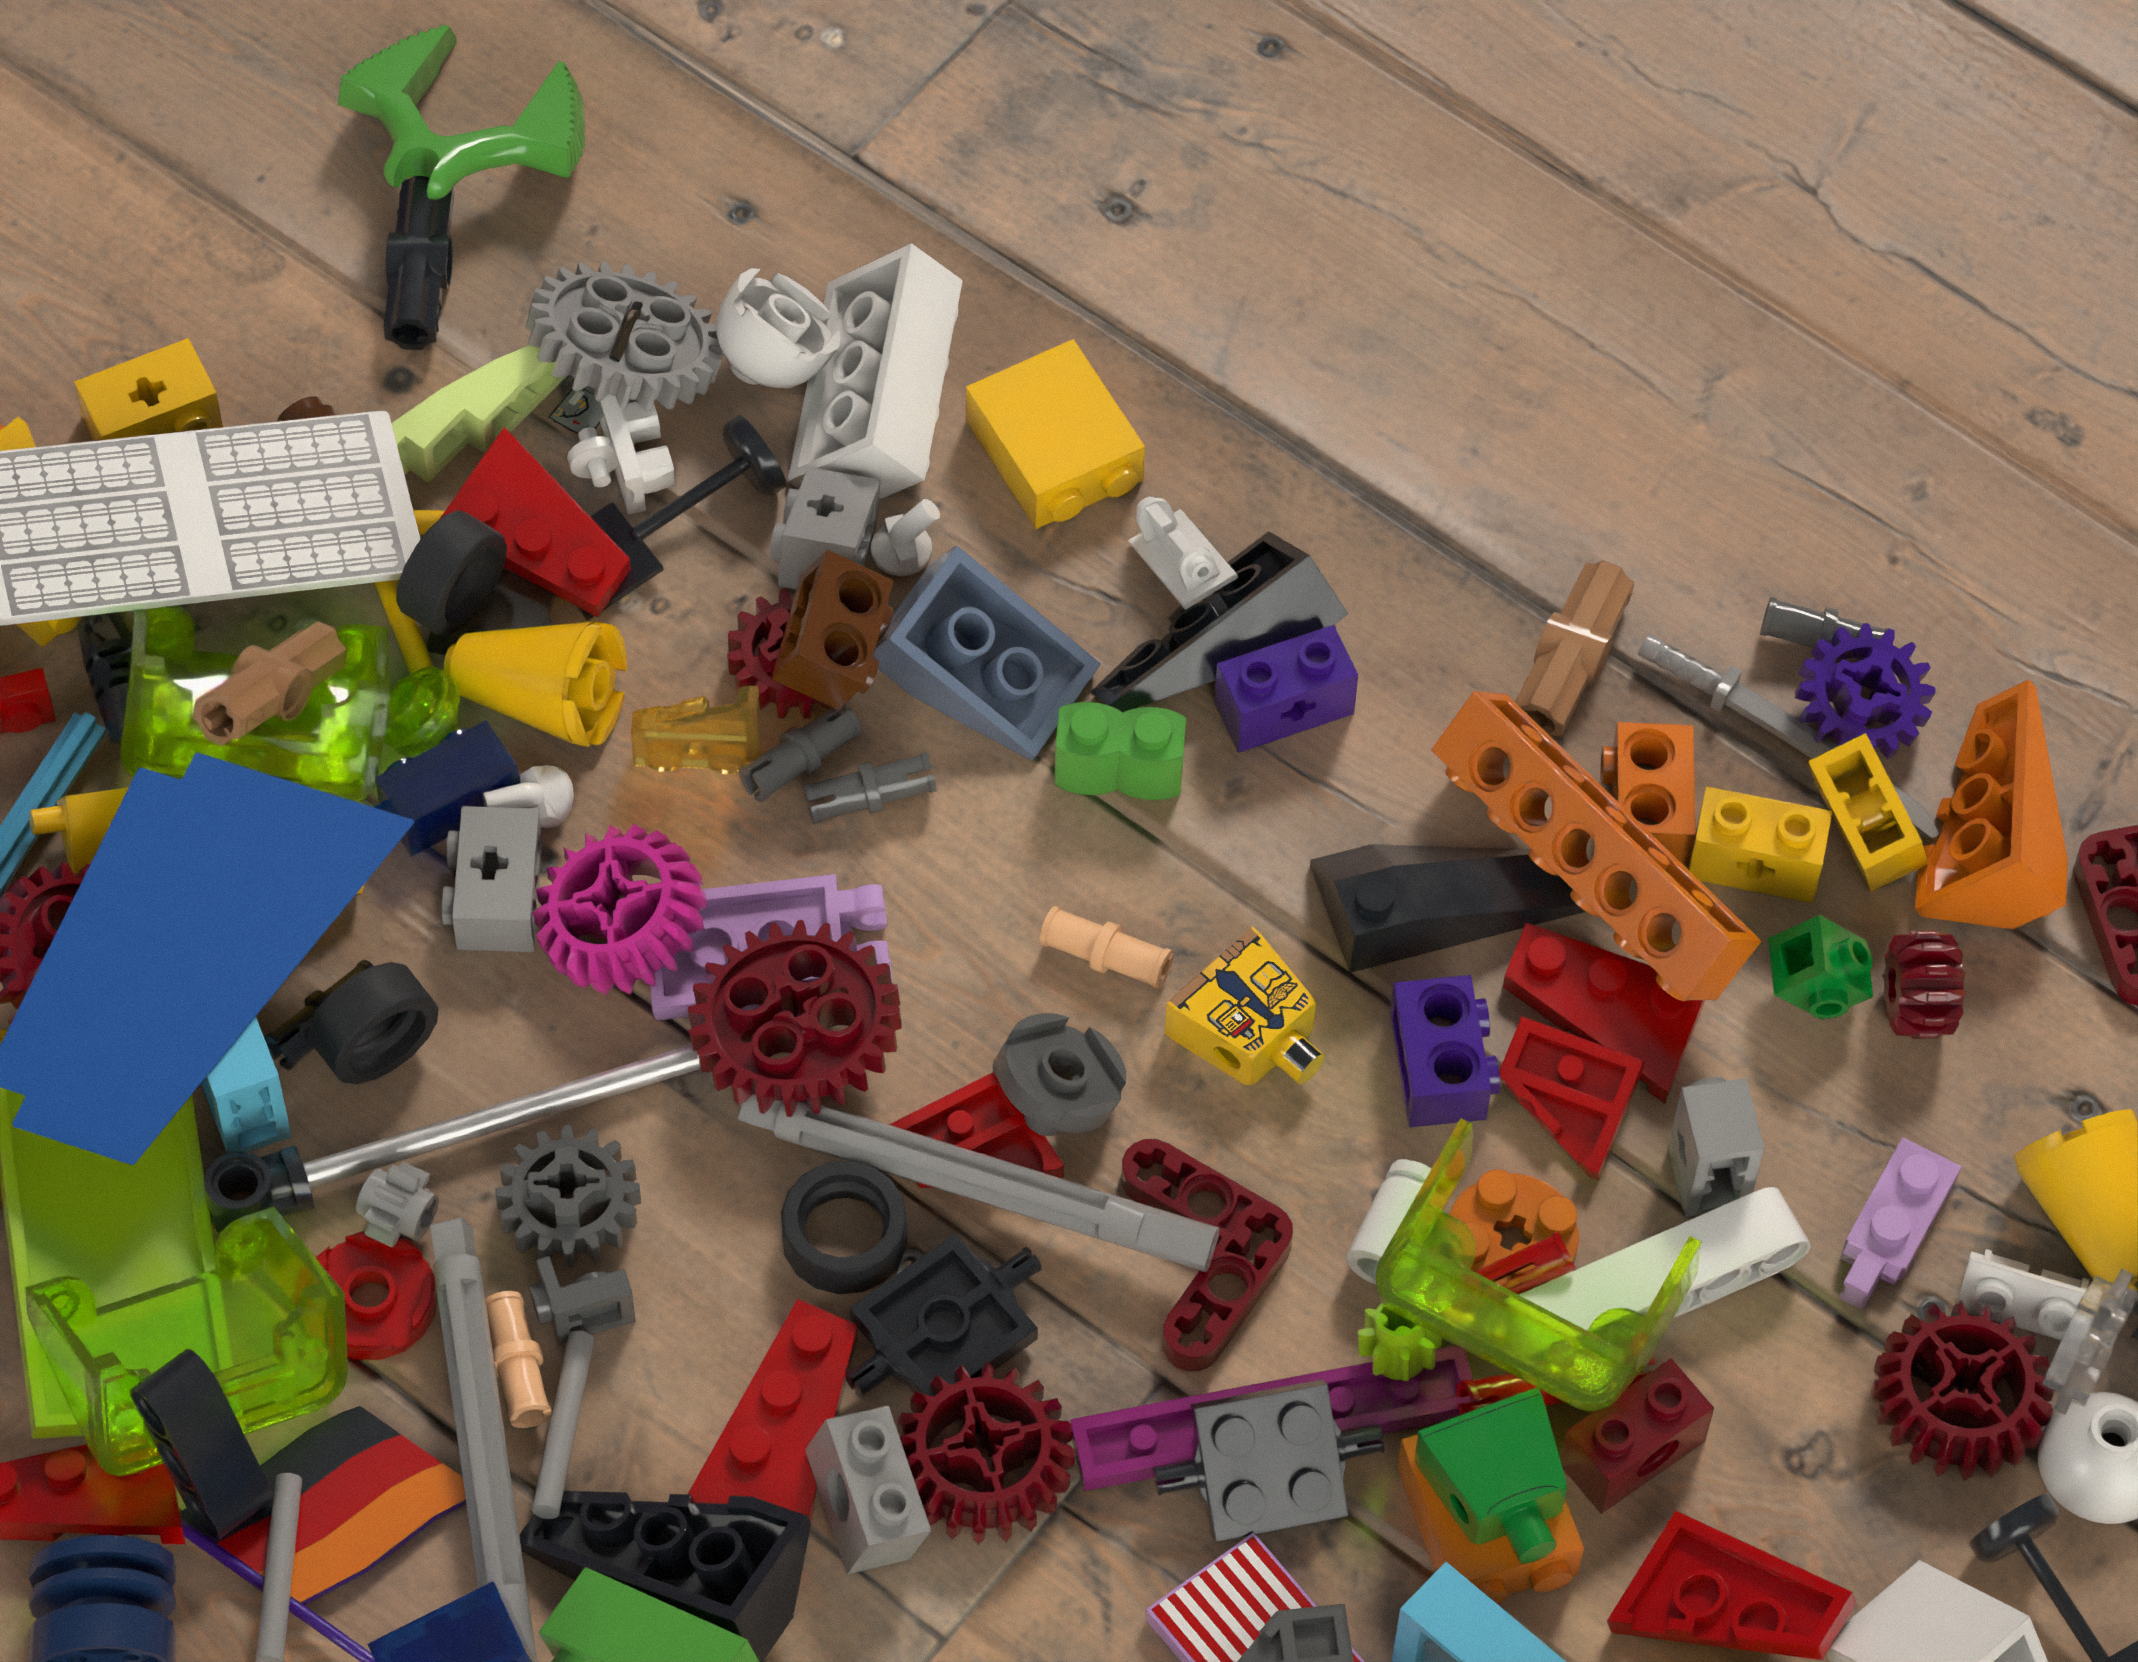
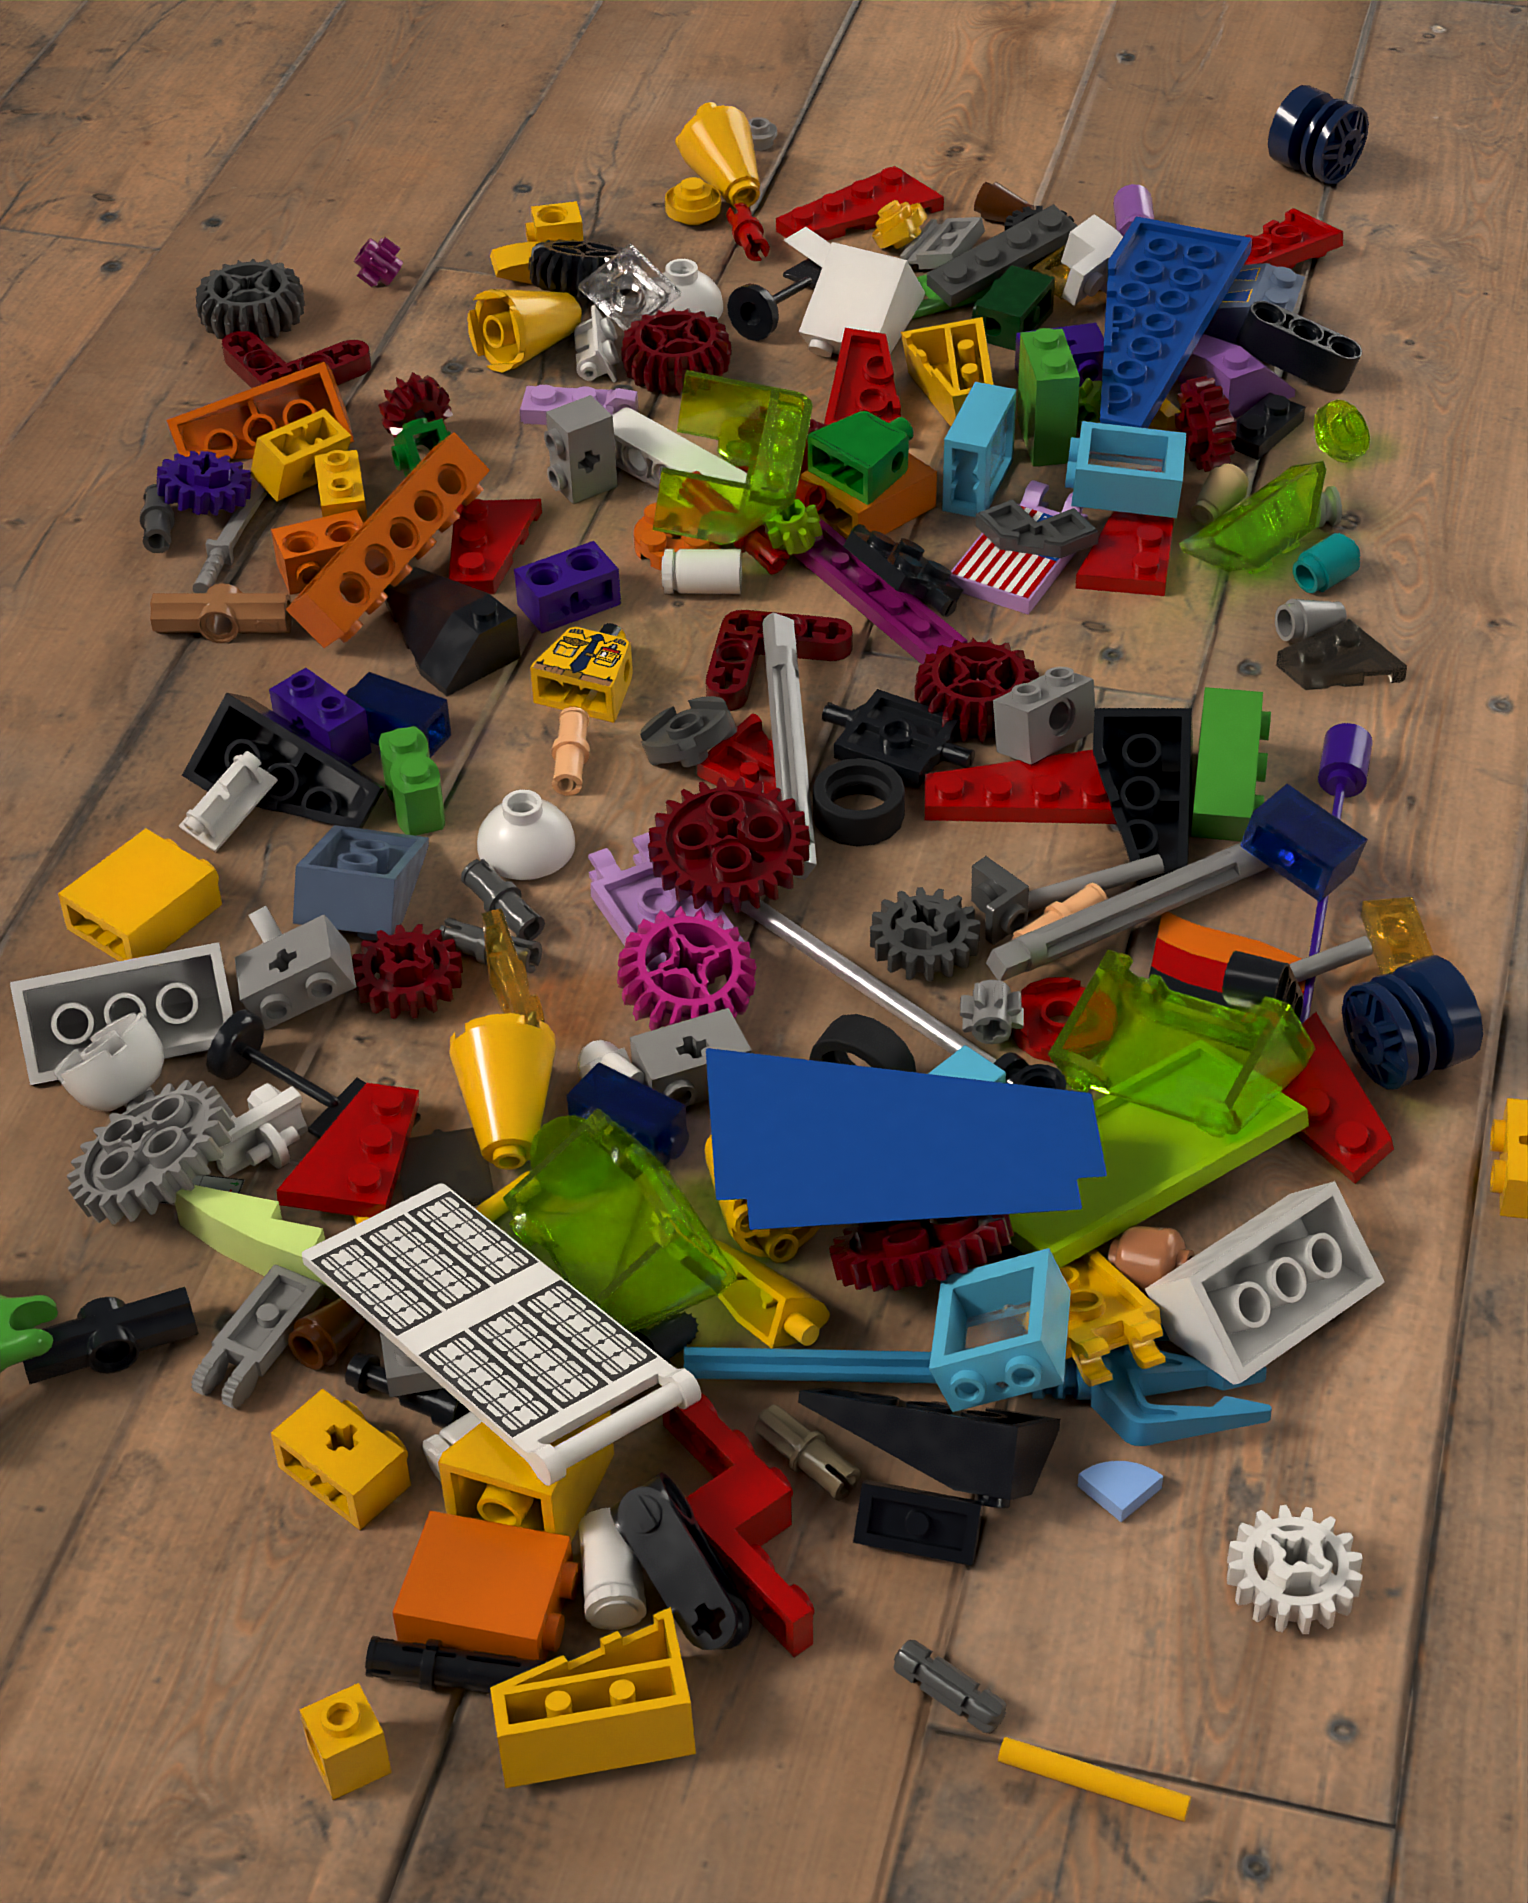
camera: 110 degrees left, 15 degrees down
medium nougat piece [193,621,347,746] -> none
black tyre [396,510,507,636] -> none
reddish brown brick [771,549,894,710] -> none
red wing [1499,1016,1644,1181] -> none
none -> light grey hinge [191,1265,325,1409]
none -> clear blue brick [345,672,452,758]
none -> white piece [477,790,575,880]

